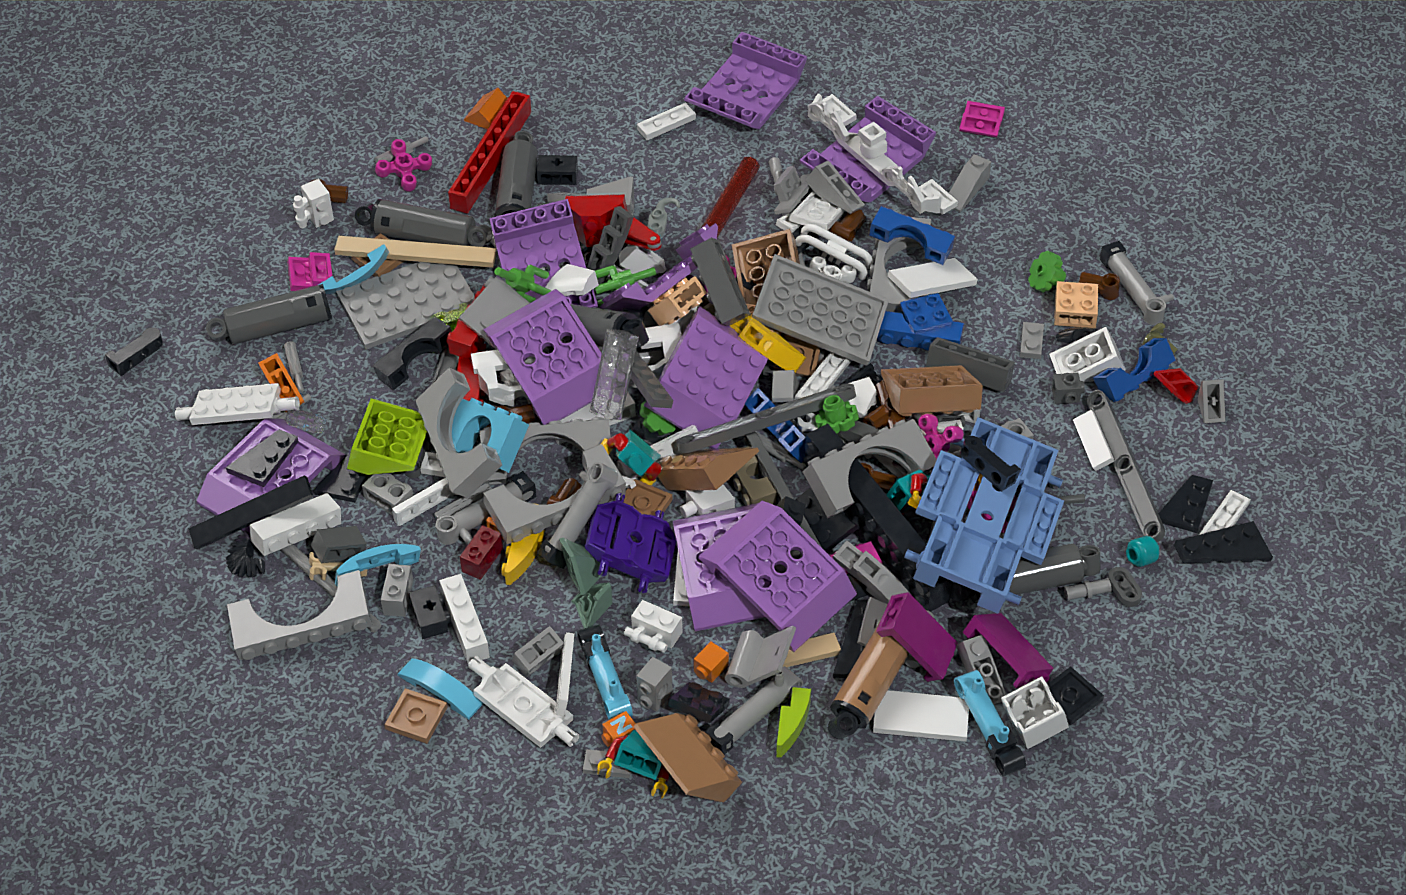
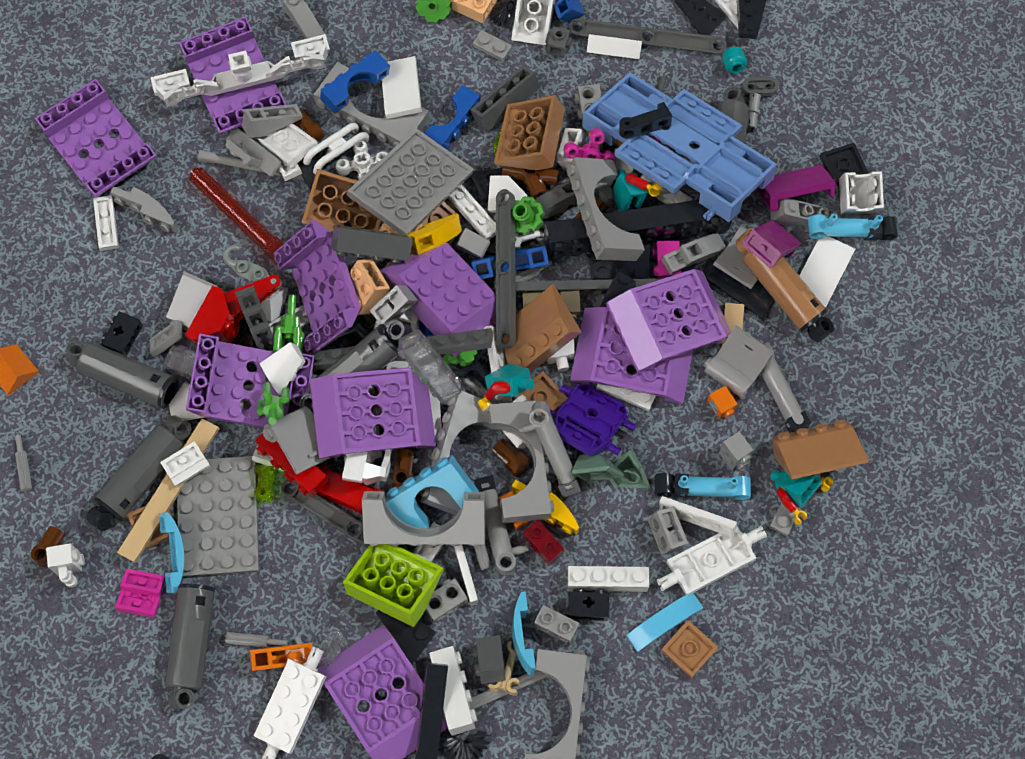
camera: 70 degrees left, 20 degrees up
wing [226,429,299,487] -> none
black arch [373,316,452,390] -> none
dark pink gear [375,139,432,192] -> none
red brick [448,91,531,214] -> none
orange brick [601,711,636,747] -> none
white brick [624,600,683,652] -> none
black plate [668,682,730,723] -> none
lime slope [777,687,811,757] -> none
blue bracket [900,293,953,334] -> none
none -> light grey slope [110,186,177,233]
none -> white plate [160,441,210,487]
none -> light grey brick [370,285,418,326]

